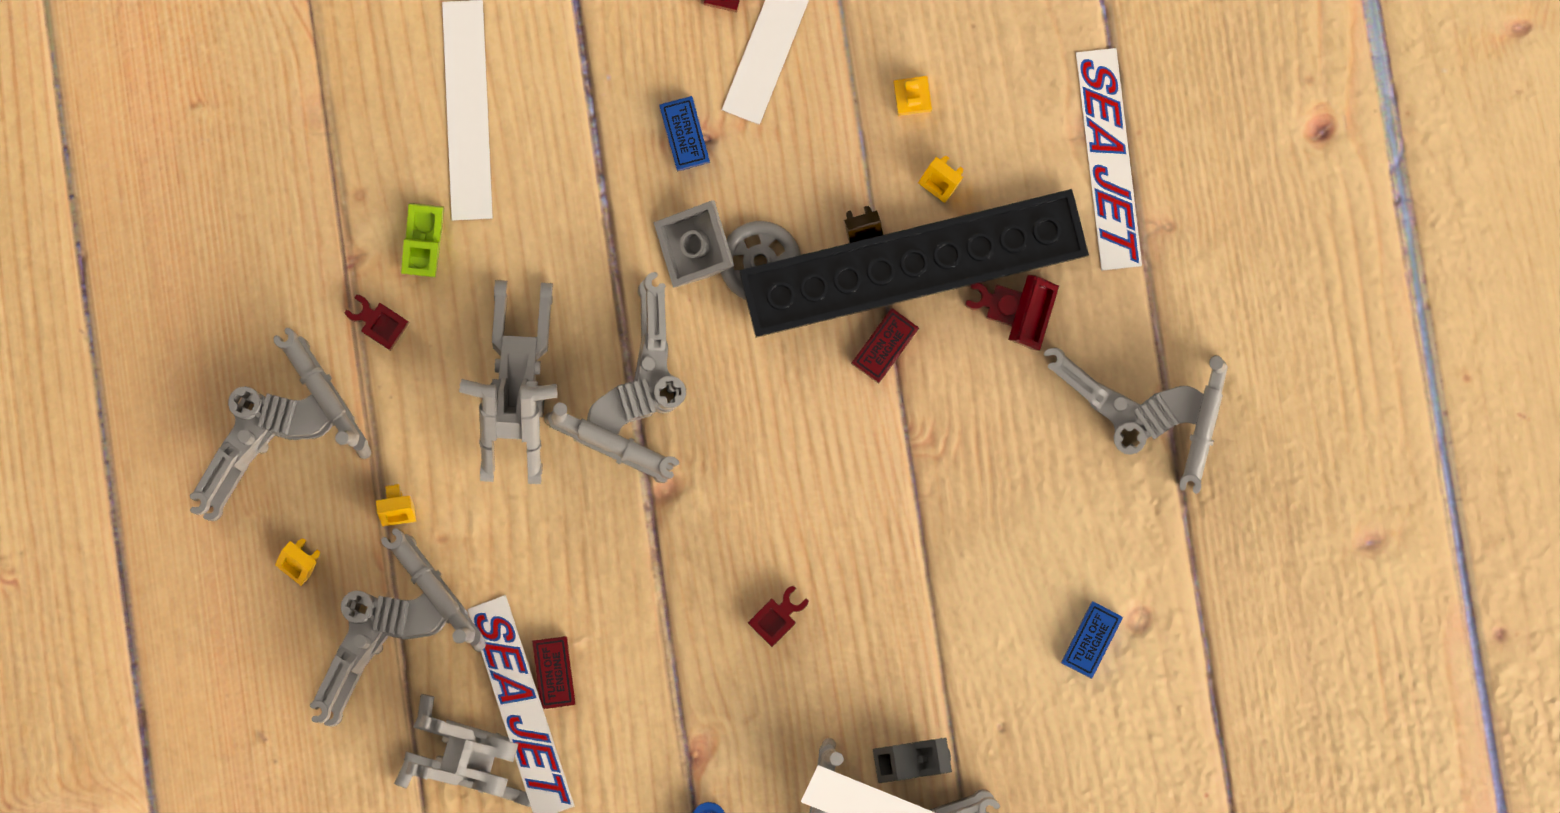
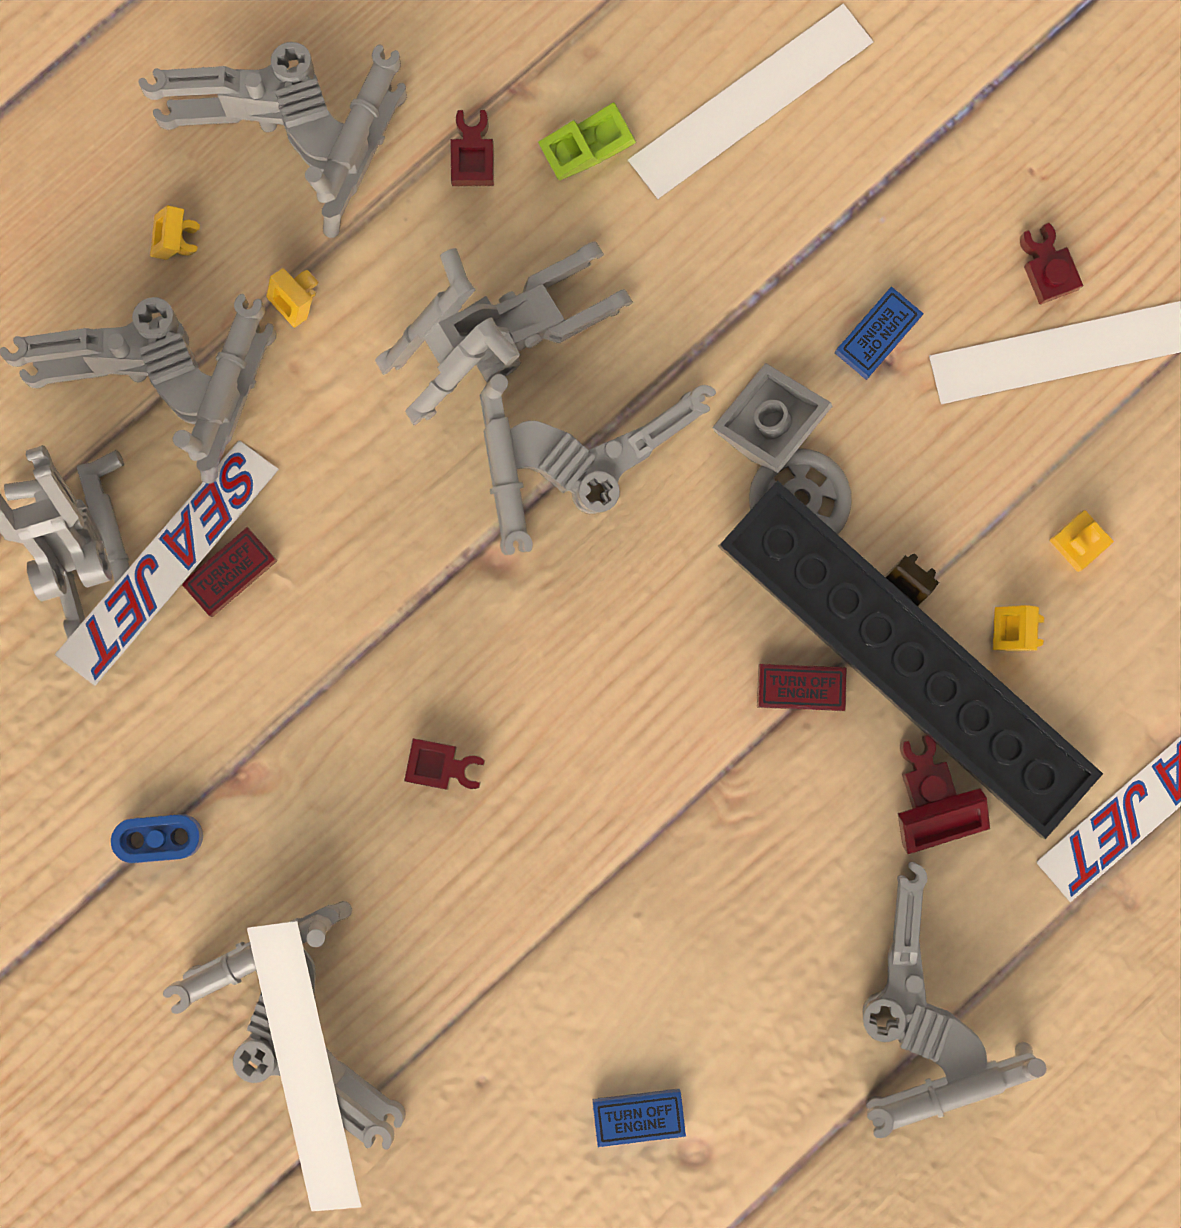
camera: 50 degrees right, 0 degrees up
dark grey brick [873,738,952,783] -> none

